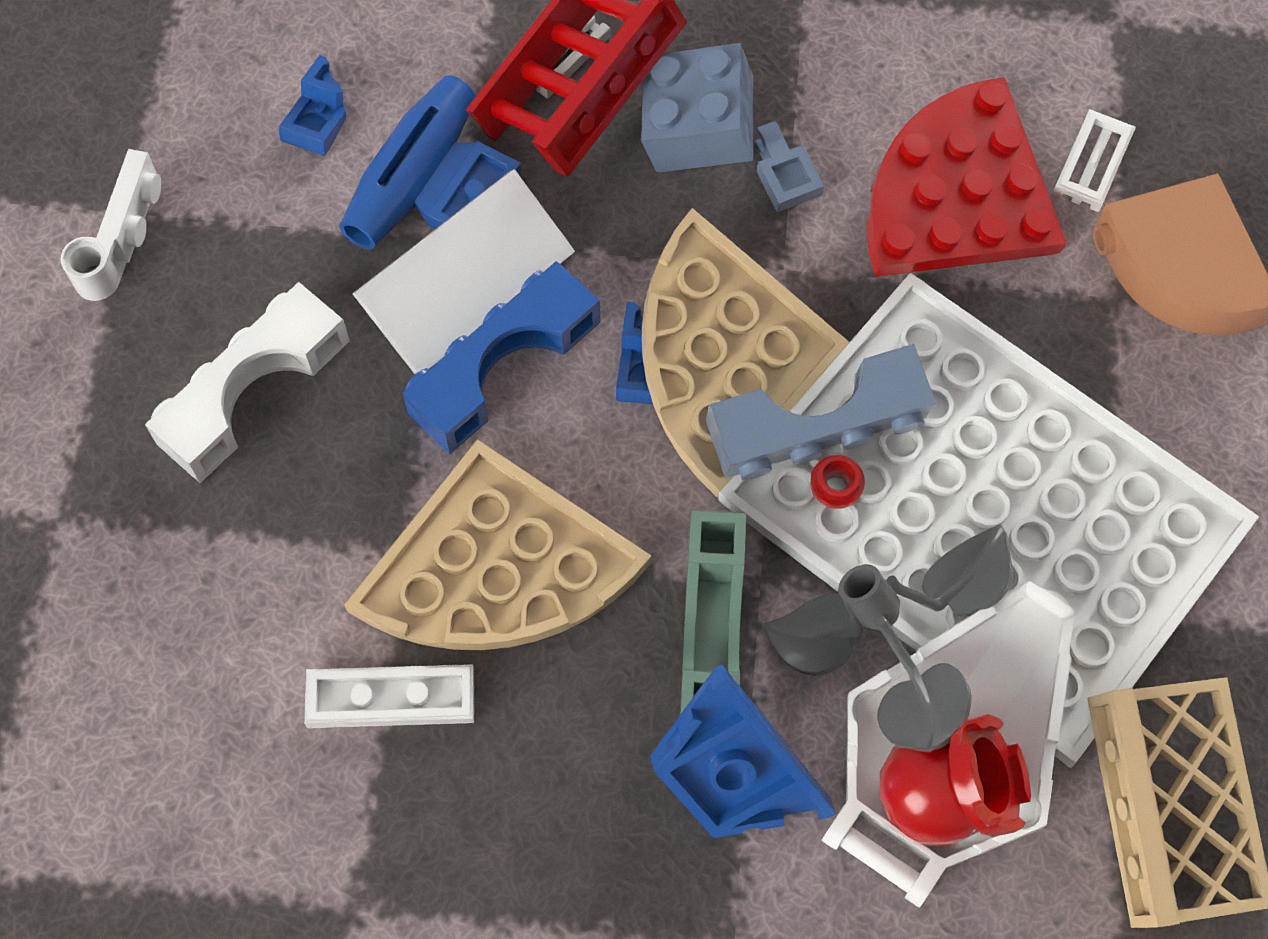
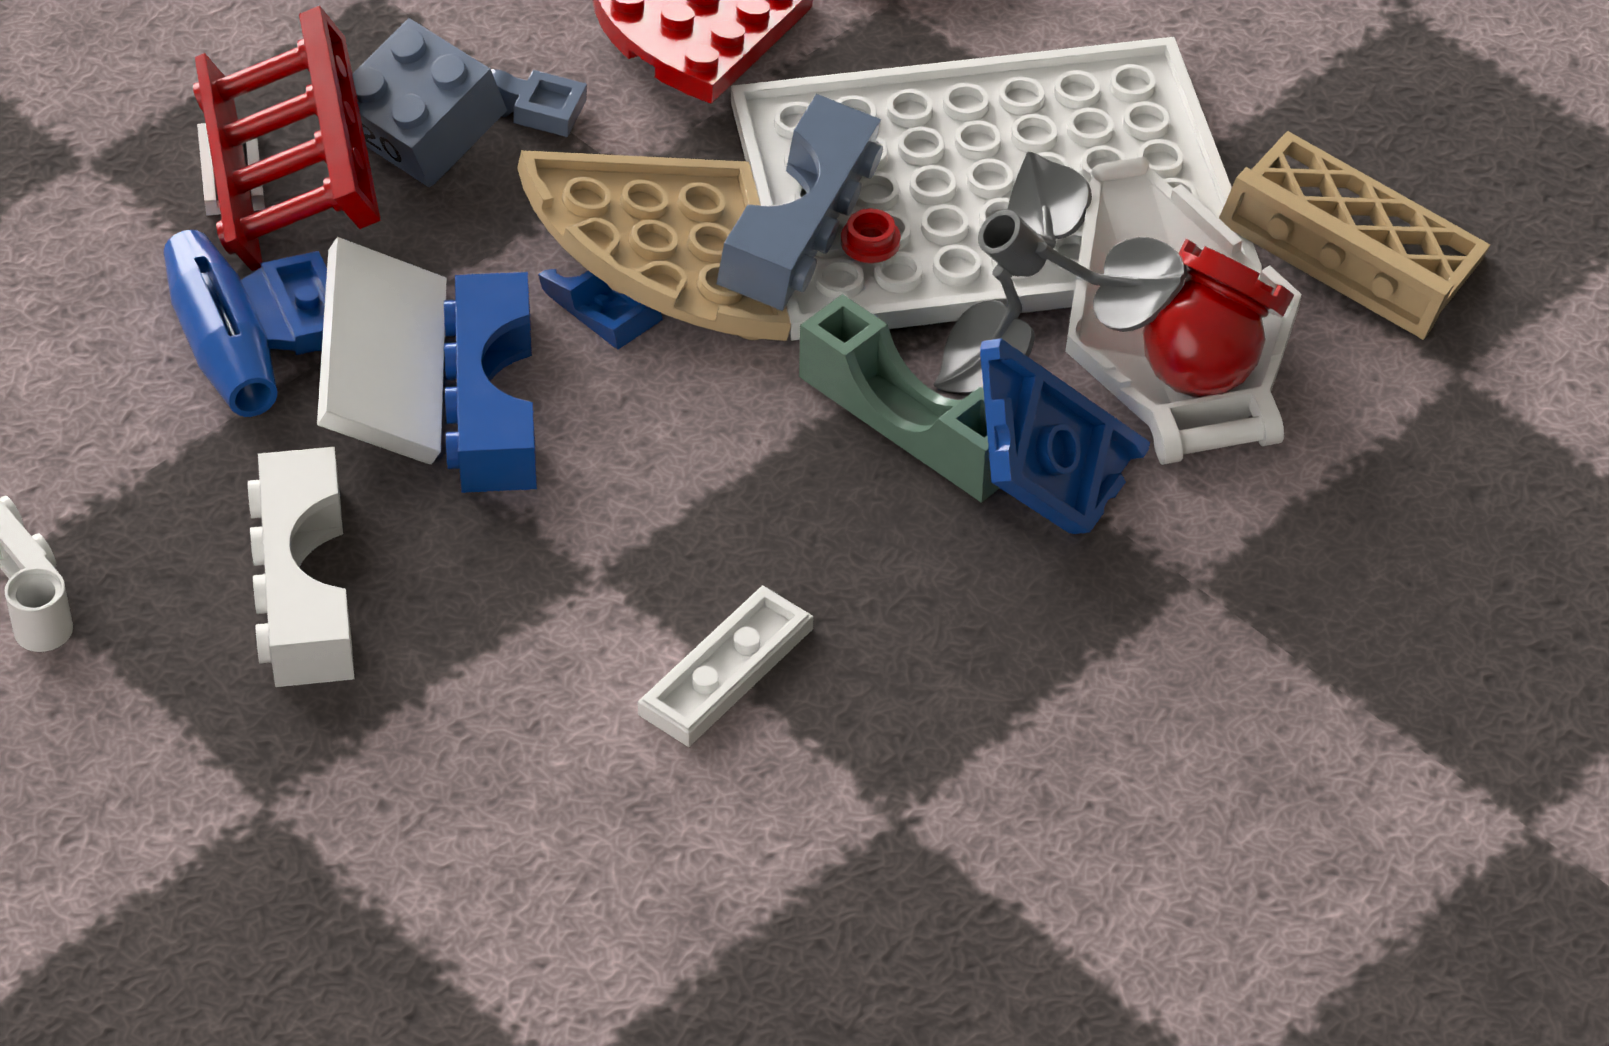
camera: 50 degrees left, 20 degrees down
blue slope [279,55,346,156] -> none
tan plate [344,439,652,650] -> none

